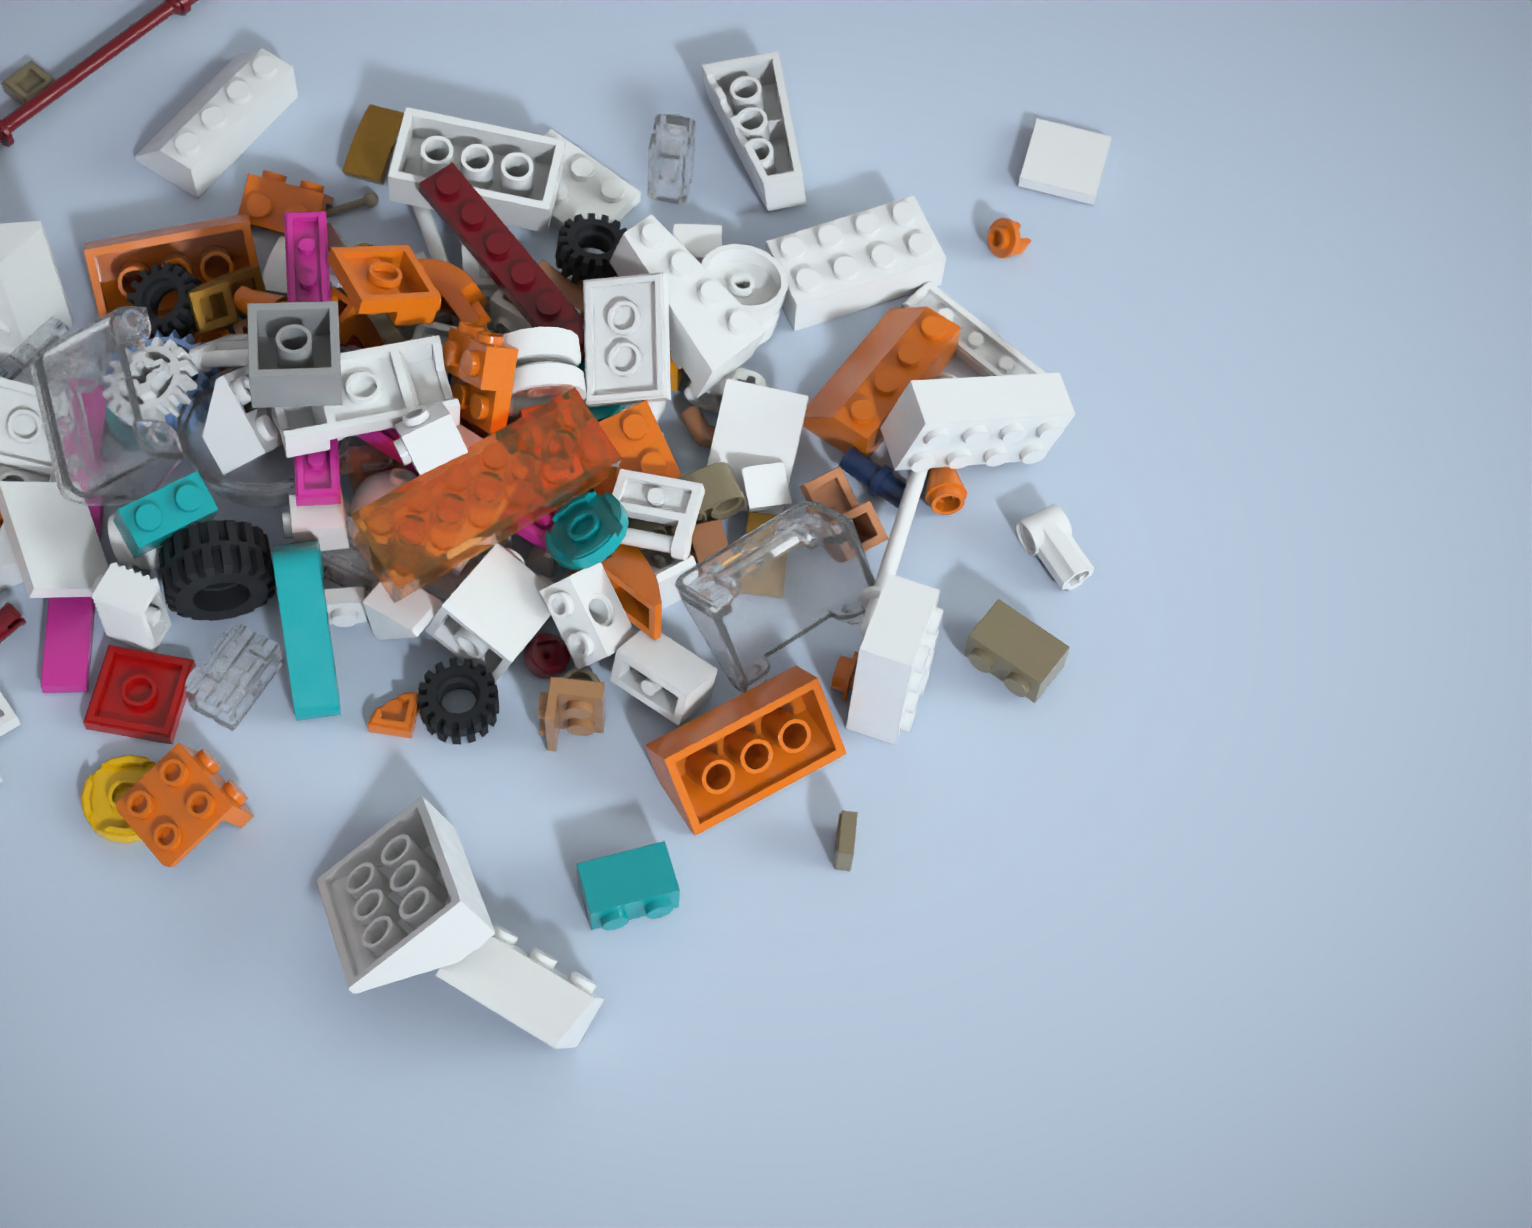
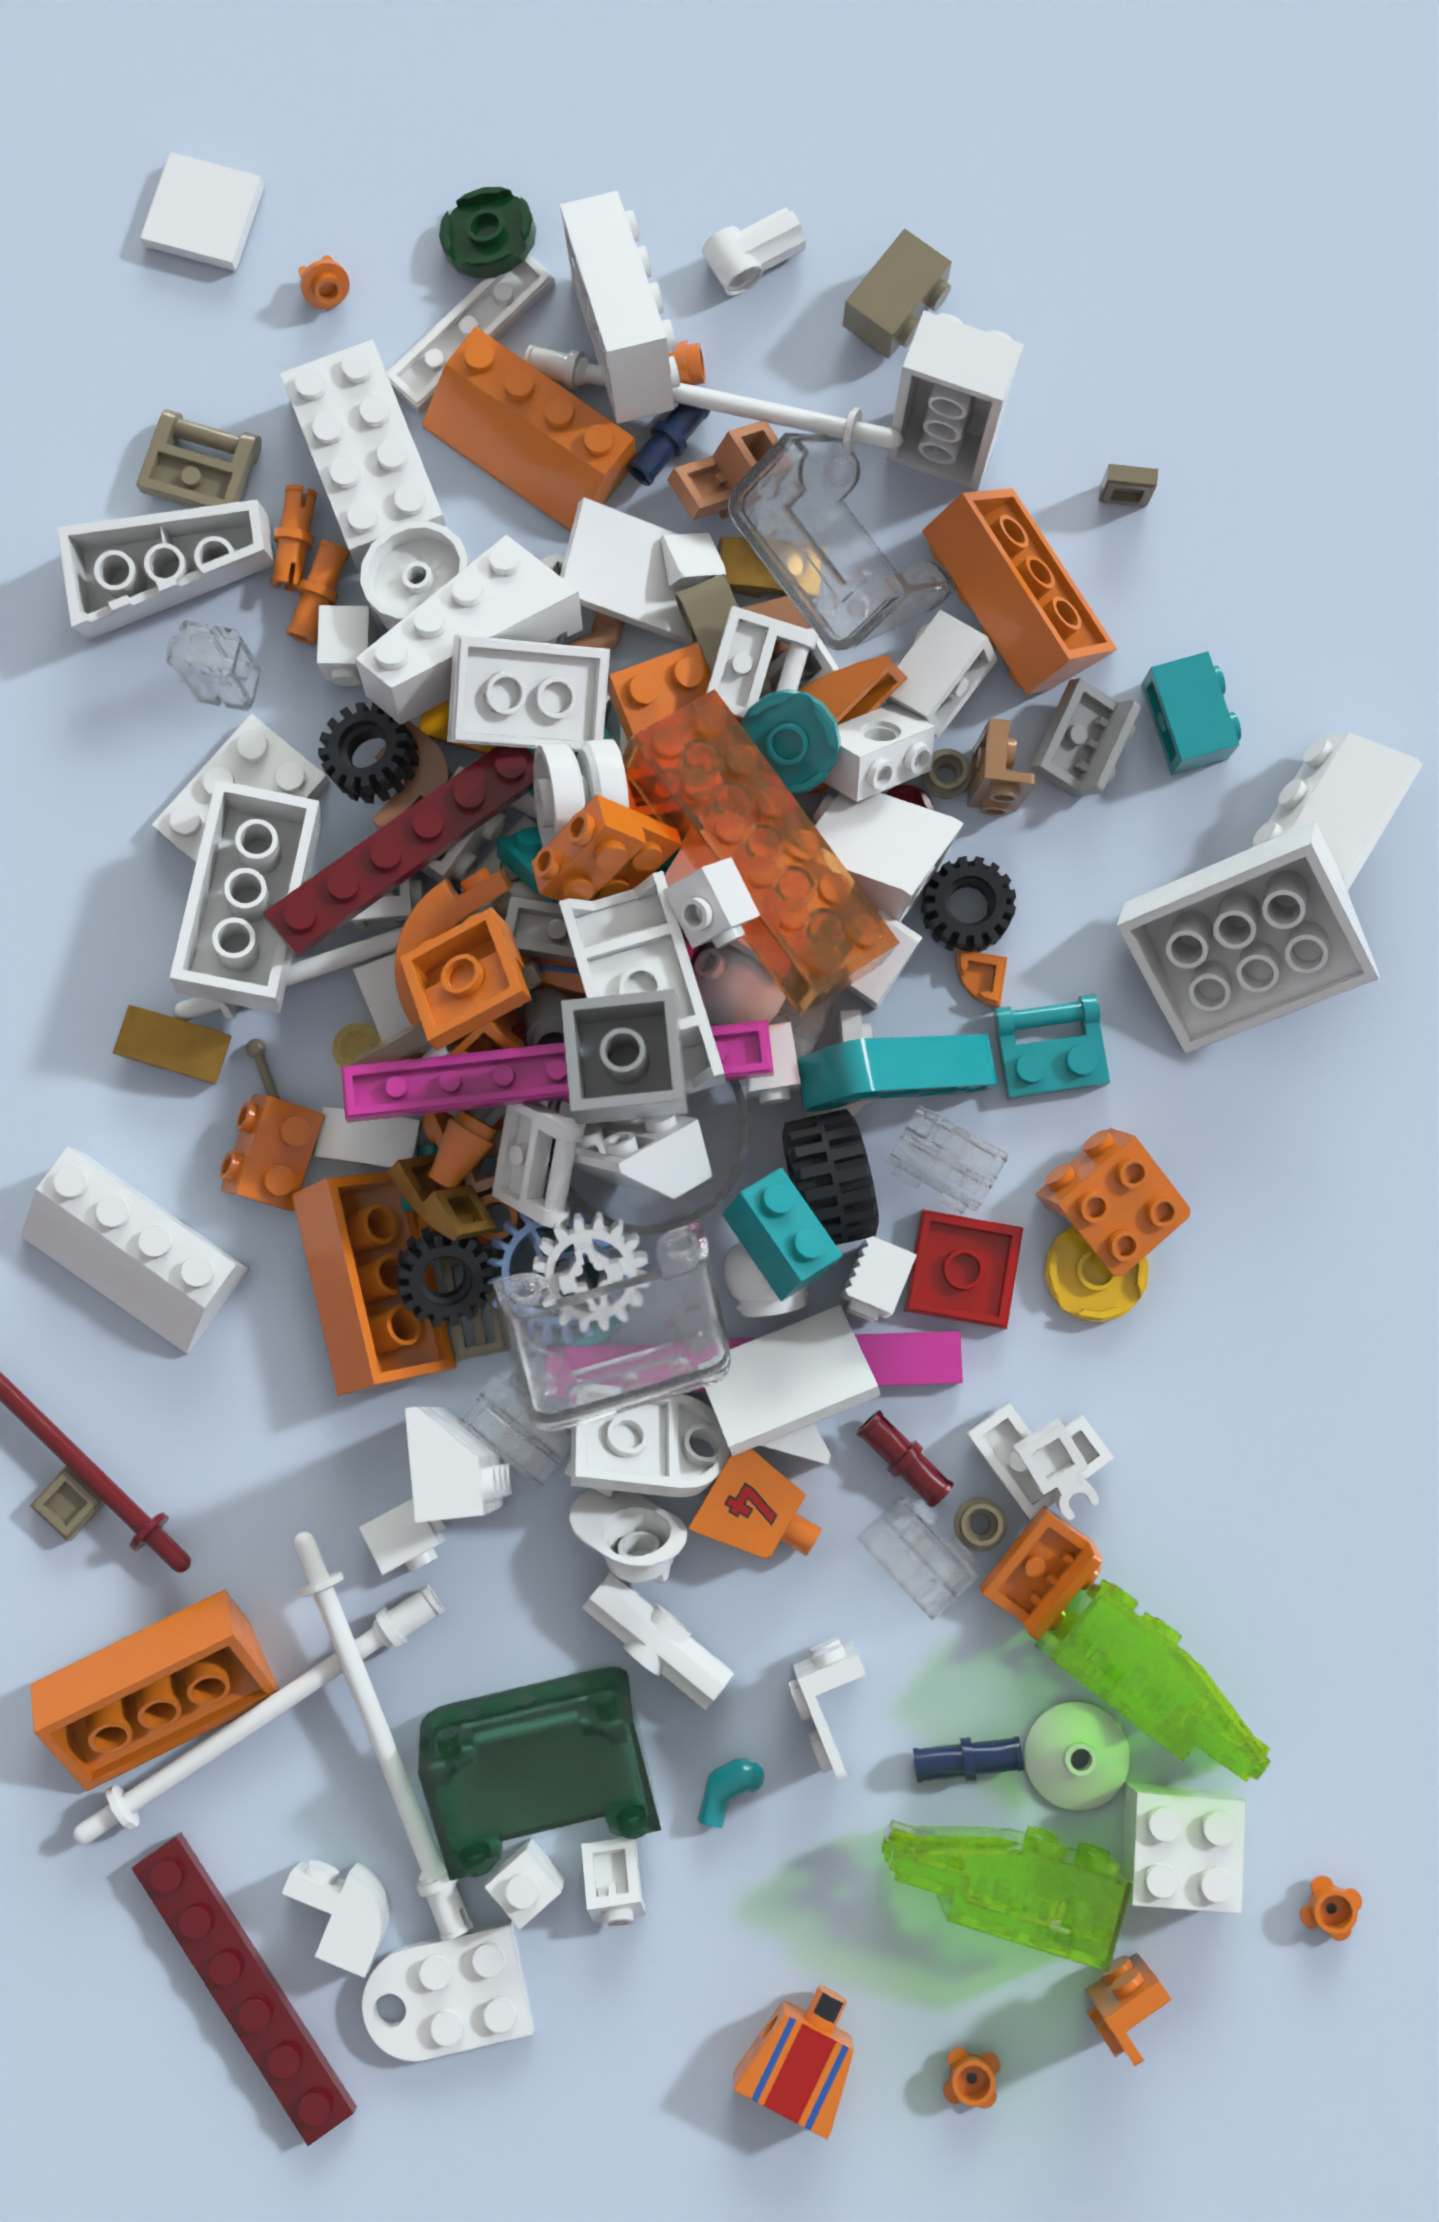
camera: 85 degrees left, 20 degrees up
orange plate [830,651,859,701] -> none
none -> dark tan plate [136,409,262,508]
none -> orange pin [270,485,317,592]
none -> orange pin [286,540,350,645]
none -> dark green tile [439,187,537,278]
none -> teal plate [993,994,1110,1100]
none -> light grey bracket [1030,678,1141,797]

